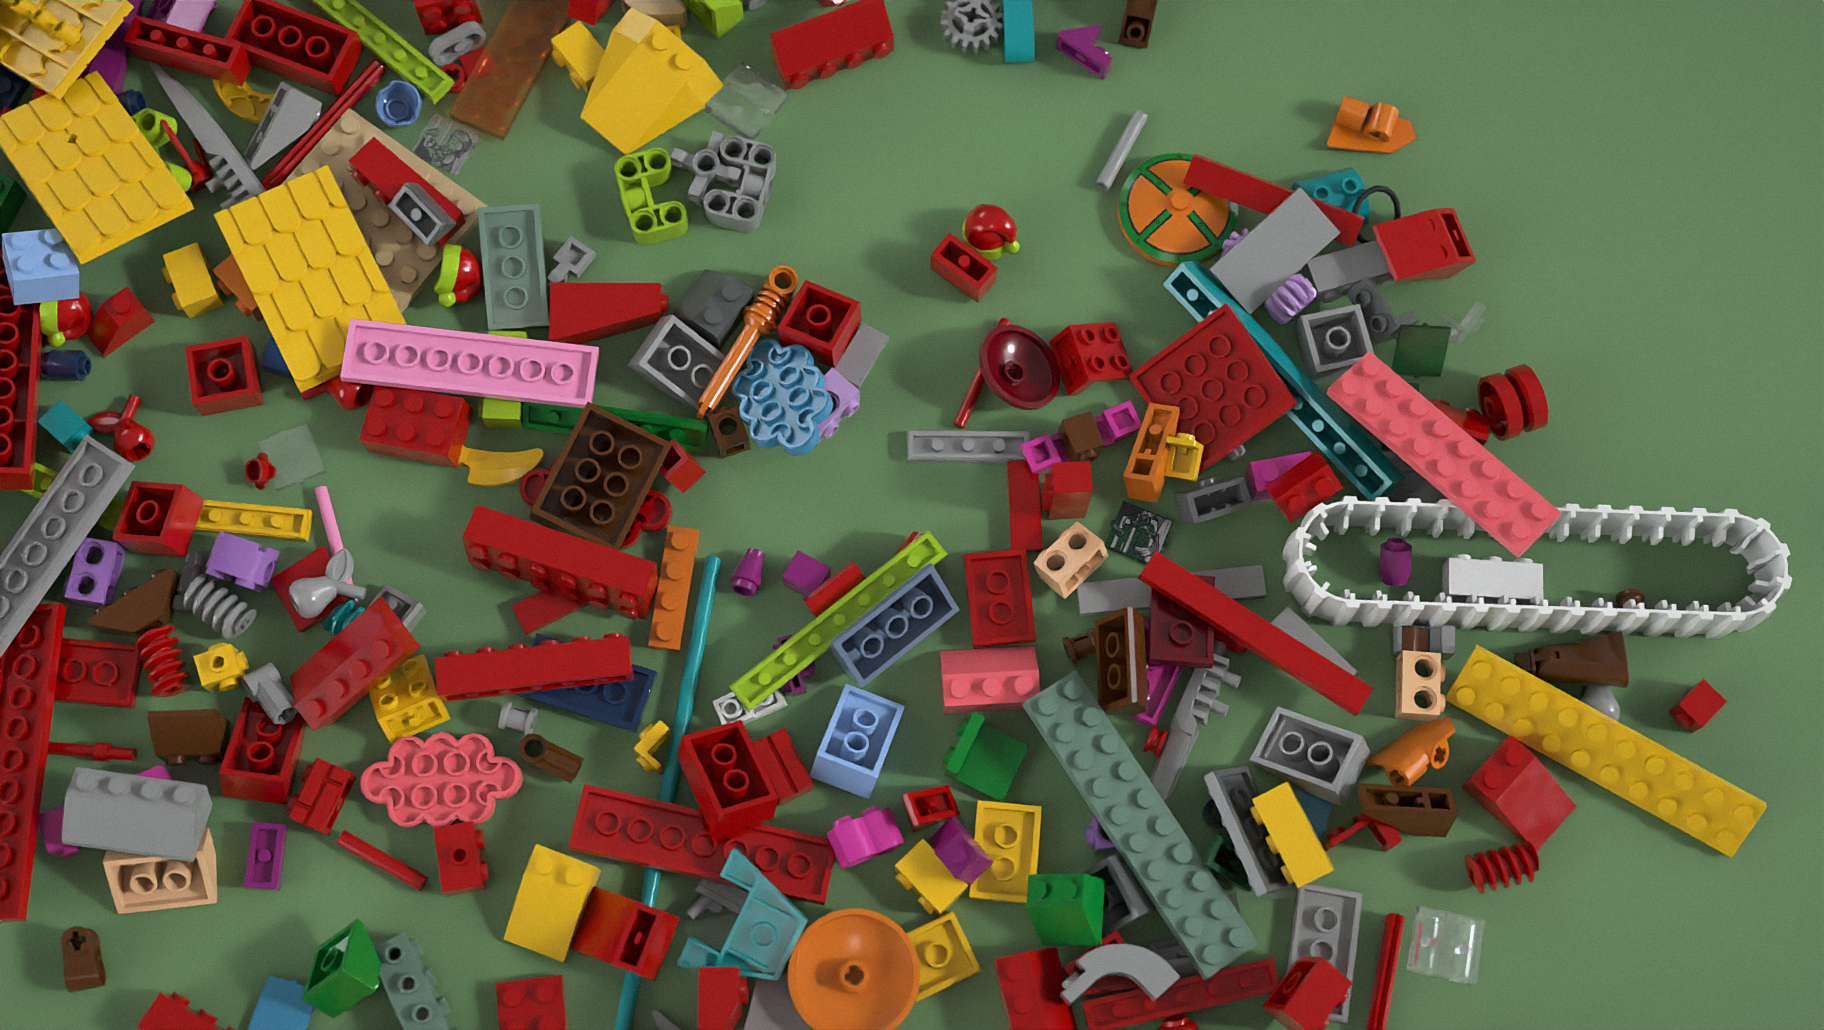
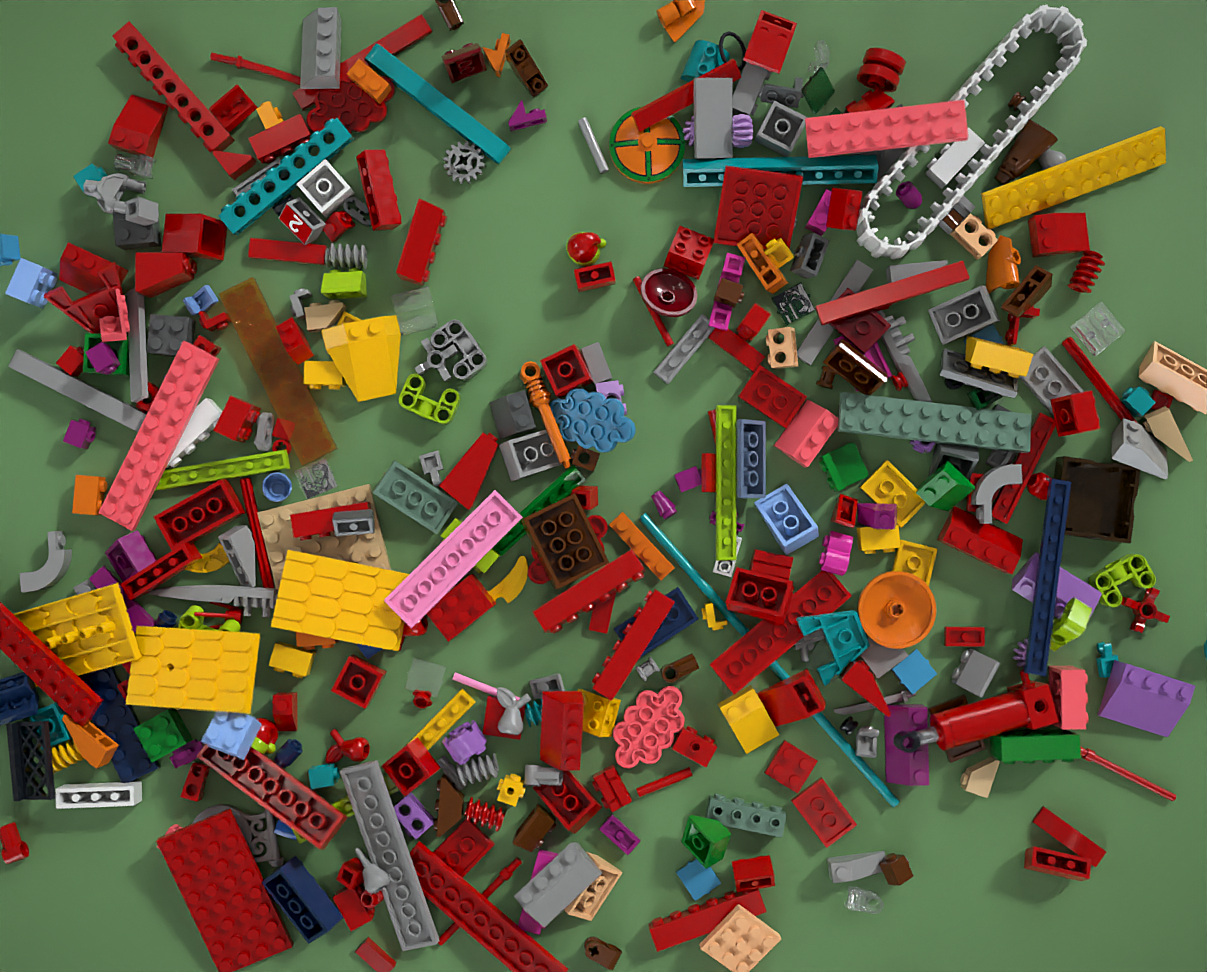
camera: 50 degrees left, 15 degrees up
piece [433,244,484,307] -> none
red brick [1669,679,1728,733] -> none

